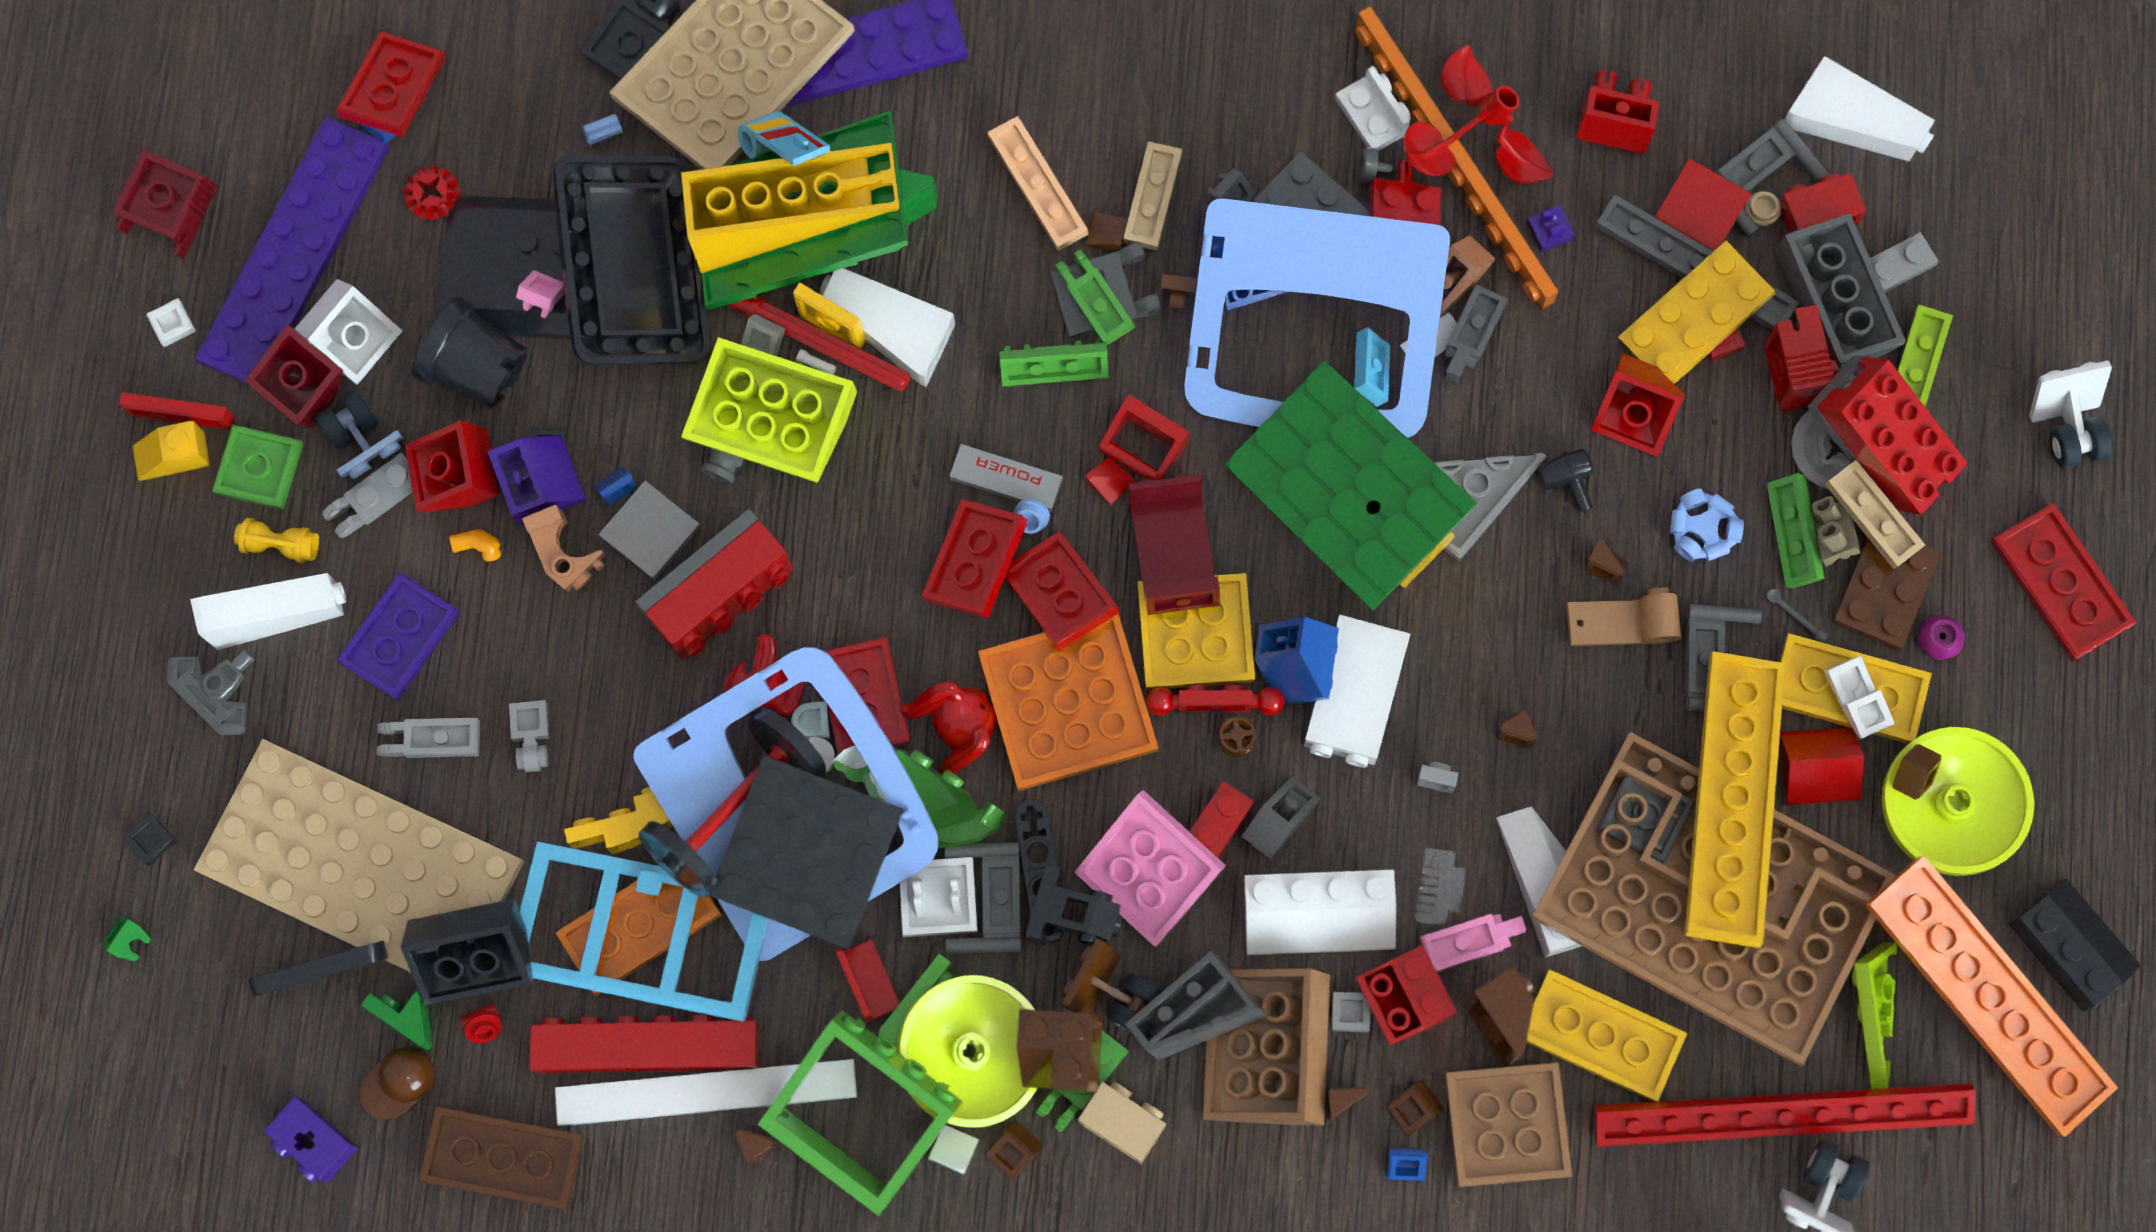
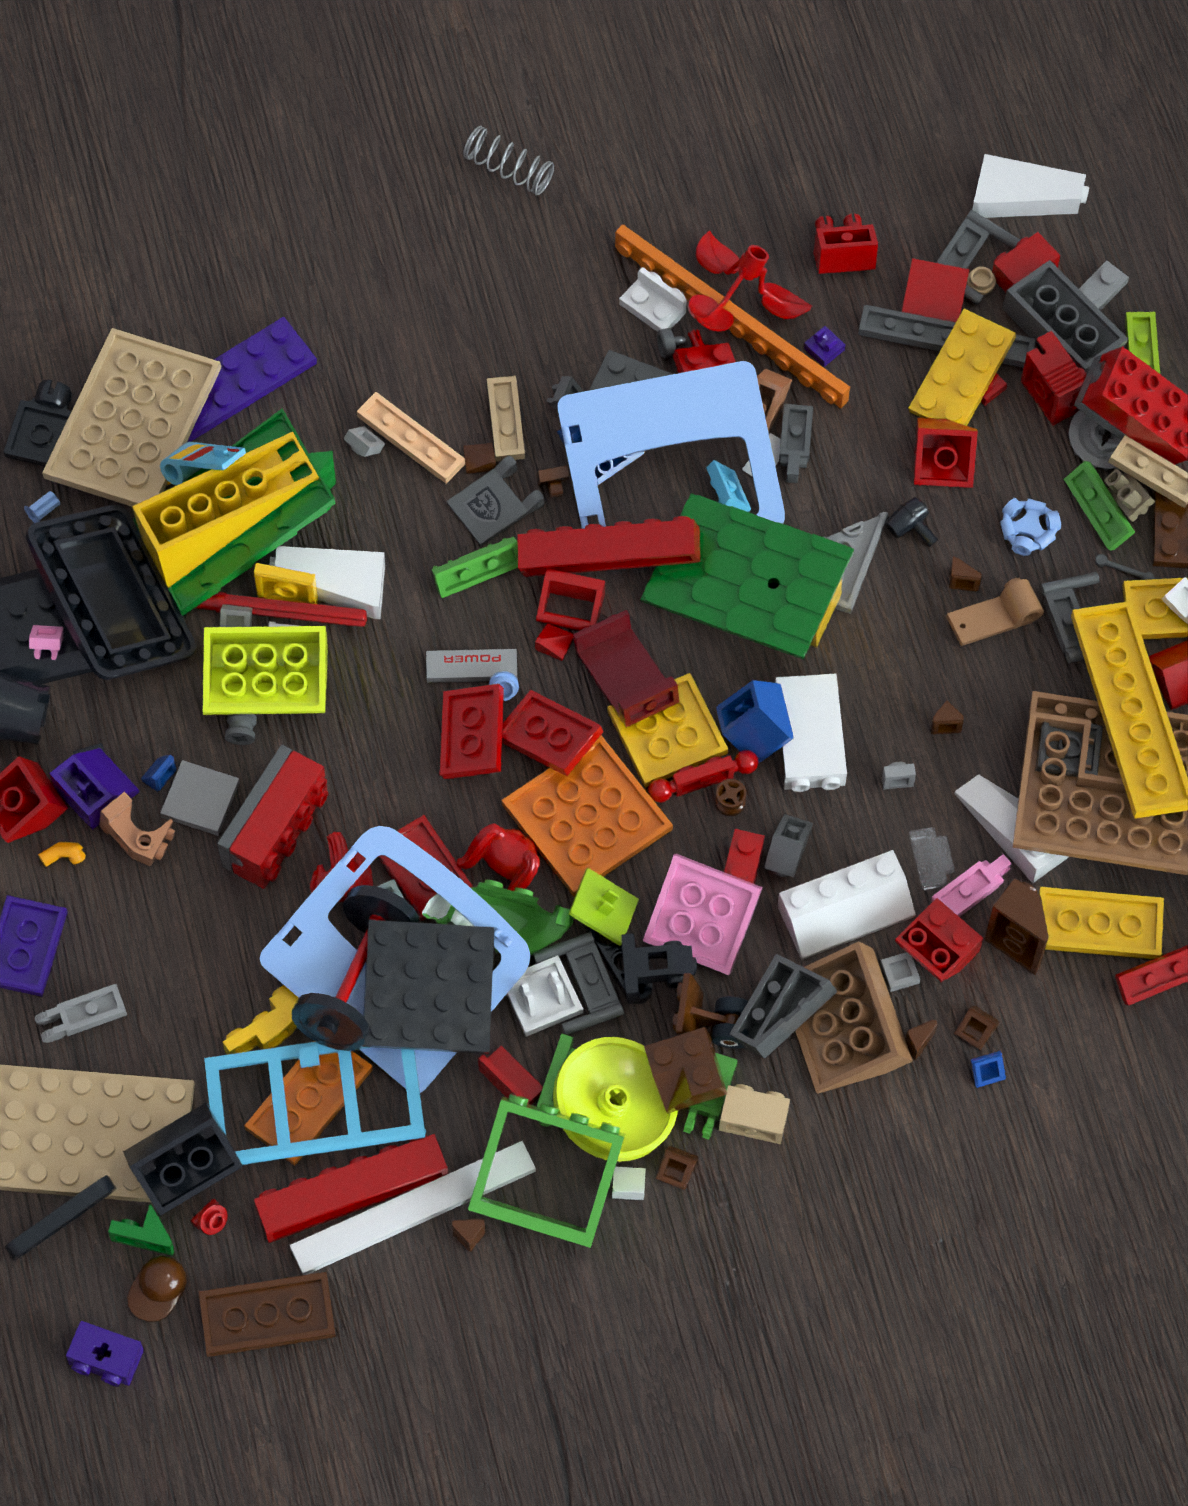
camera: 25 degrees left, 10 degrees down
light grey plate [509,700,550,773] -> none
bright green hinge [1055,250,1135,345] -> none
medium nougat plate [1445,1063,1572,1187] -> none
none -> light grey plate [344,426,385,457]
none -> red brick [518,516,701,577]
none -> lime piece [569,868,639,946]

